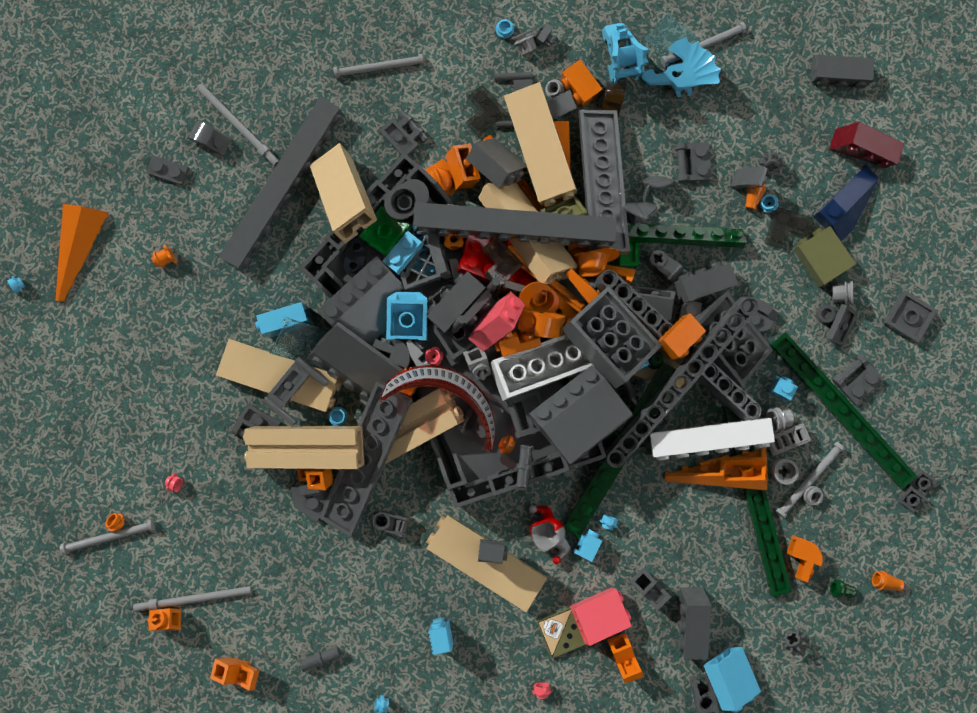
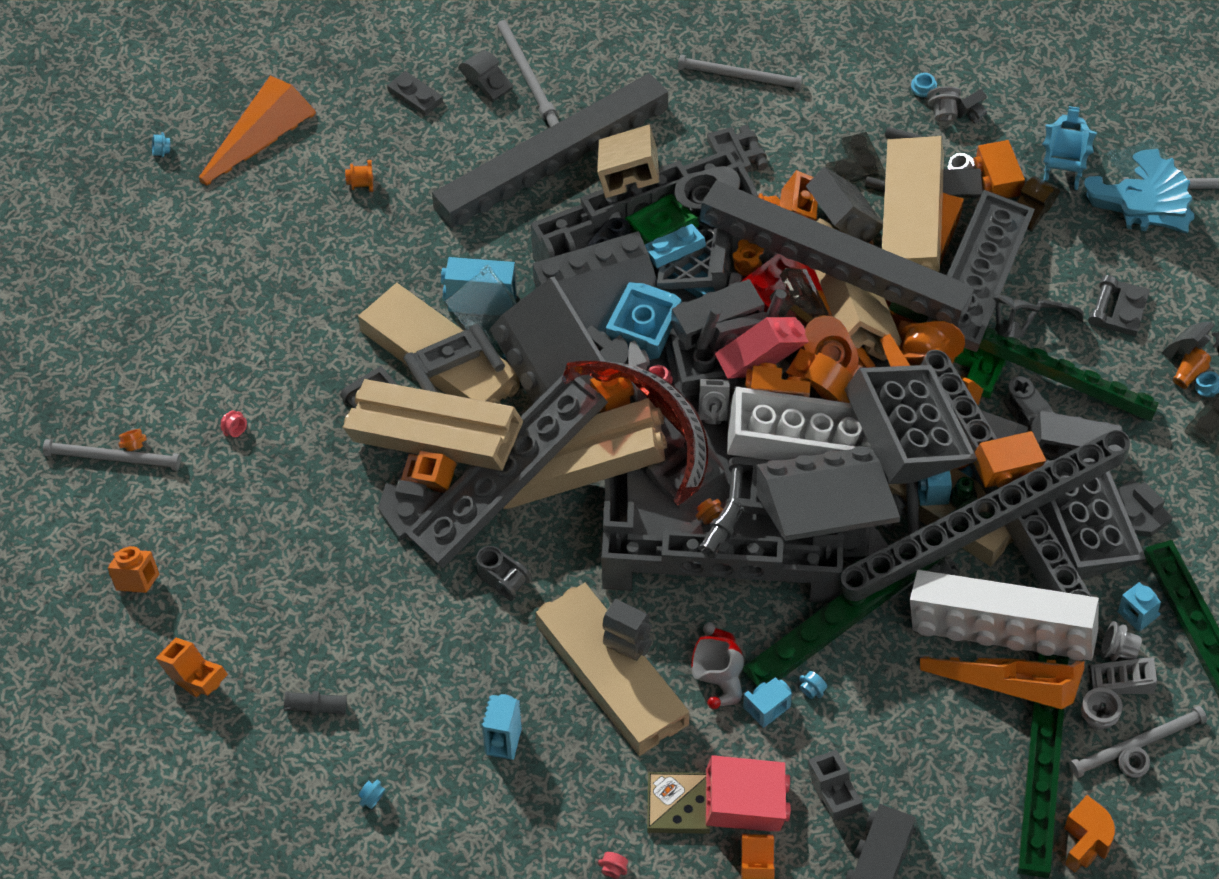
camera: 25 degrees right, 30 degrees down
light grey bar [133,586,252,612] -> none

